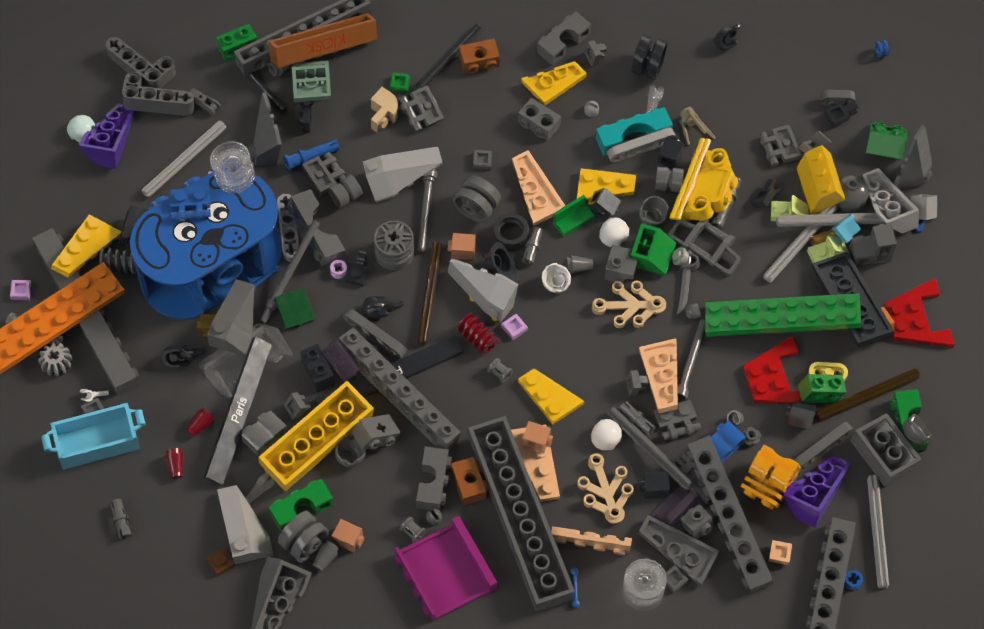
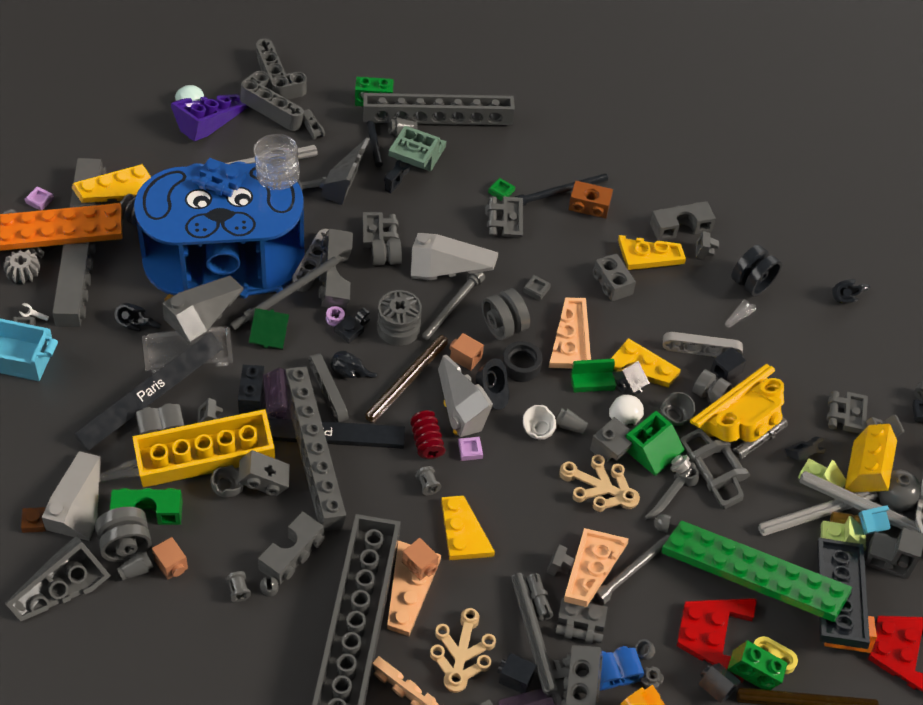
camera: 25 degrees right, 10 degrees down
dark red cone [164,448,184,479] -> none
dark red cone [186,408,214,437] -> none
dark orange brick [268,13,378,68] -> none
blue pin [283,139,340,171] -> none
tan brick [371,87,398,132] -> none
magenta panel [393,516,497,622] -> none
dark orange brick [451,457,489,506] -> none
dark grey pin [522,227,543,265] -> none
light grey hinge [584,101,599,117] -> none
white hair [591,419,622,451] -> none
teal arch [595,107,673,156] -> none
dark tan plant [679,107,716,145] -> none

